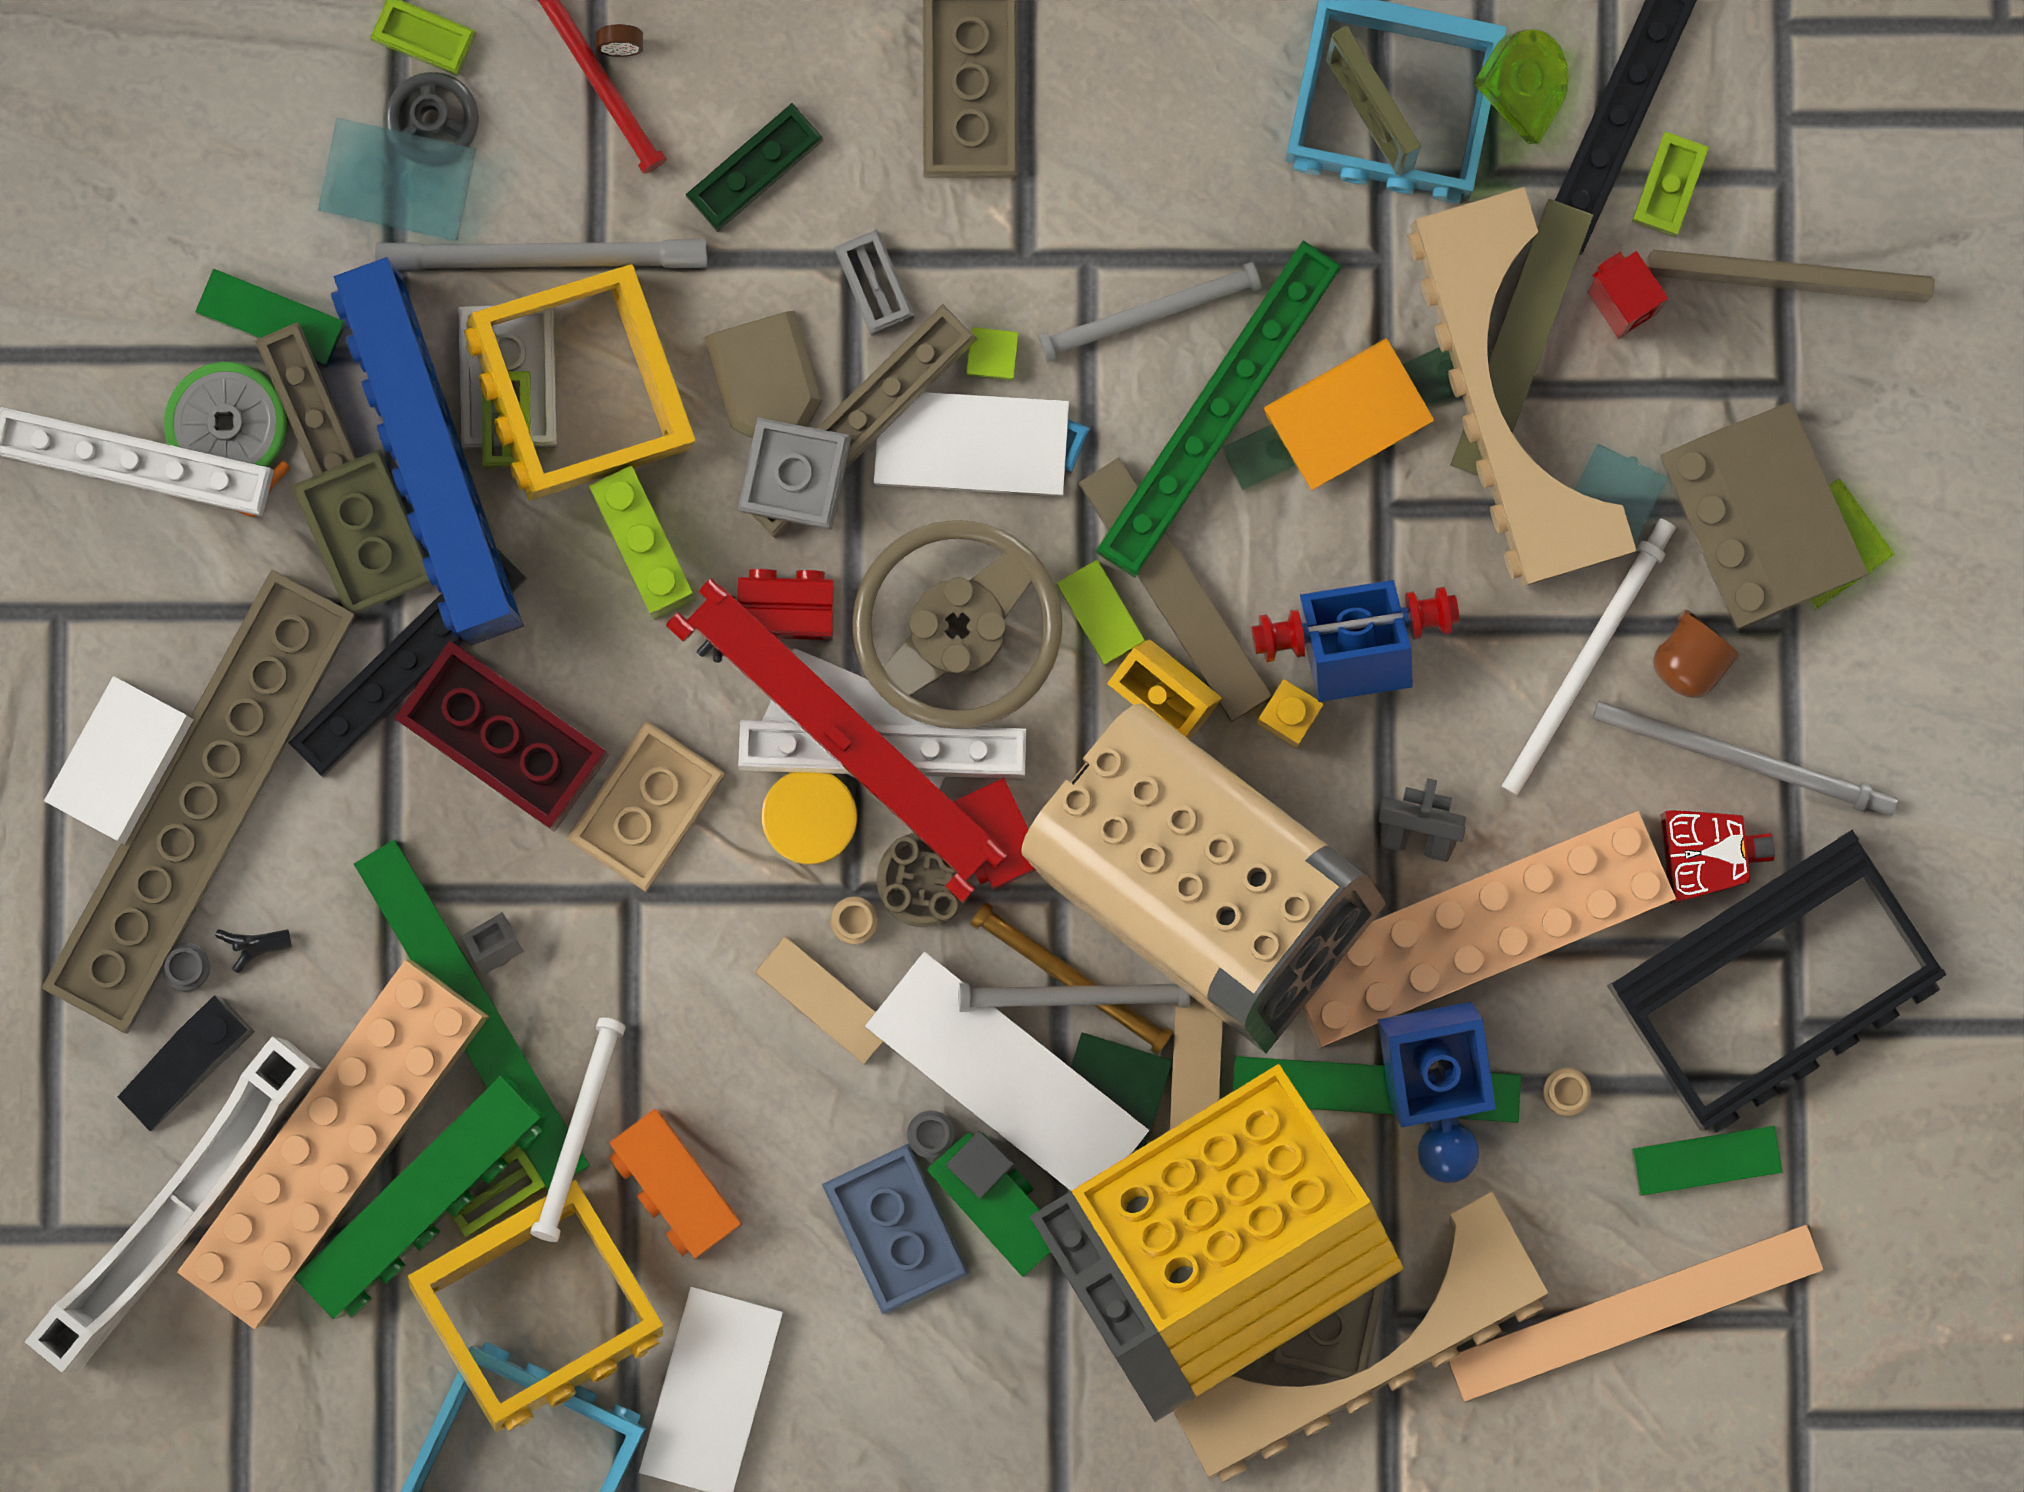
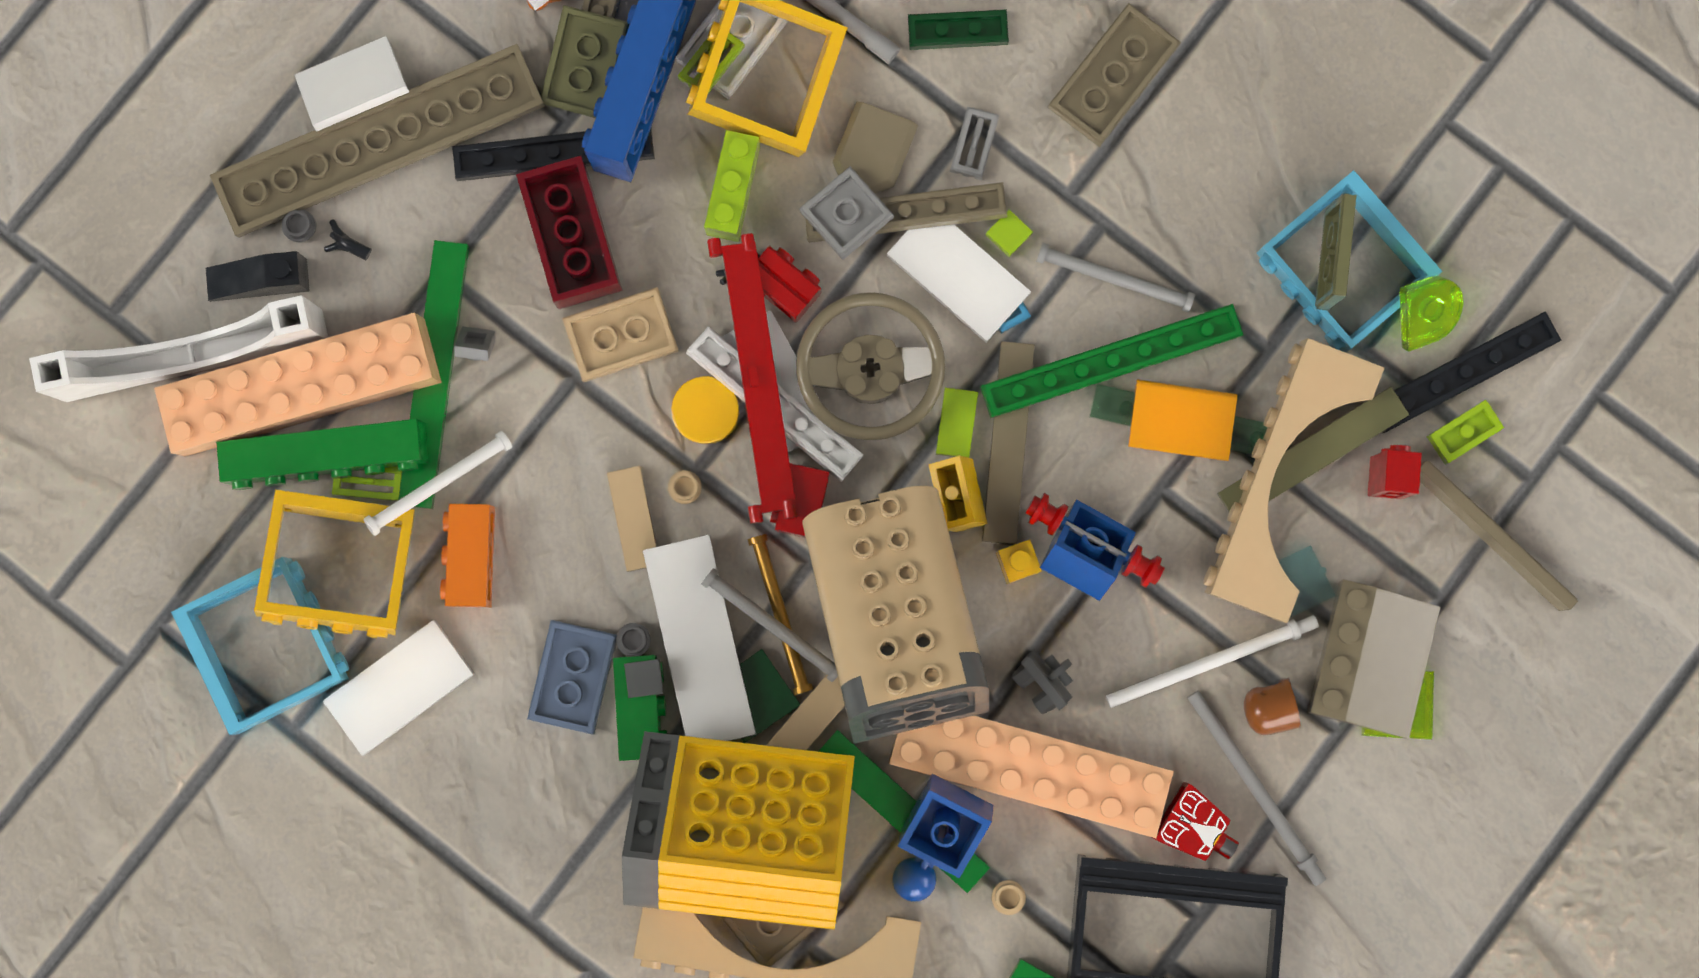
camera: 35 degrees right, 0 degrees up
dark tan tile [877,833,972,927] -> none

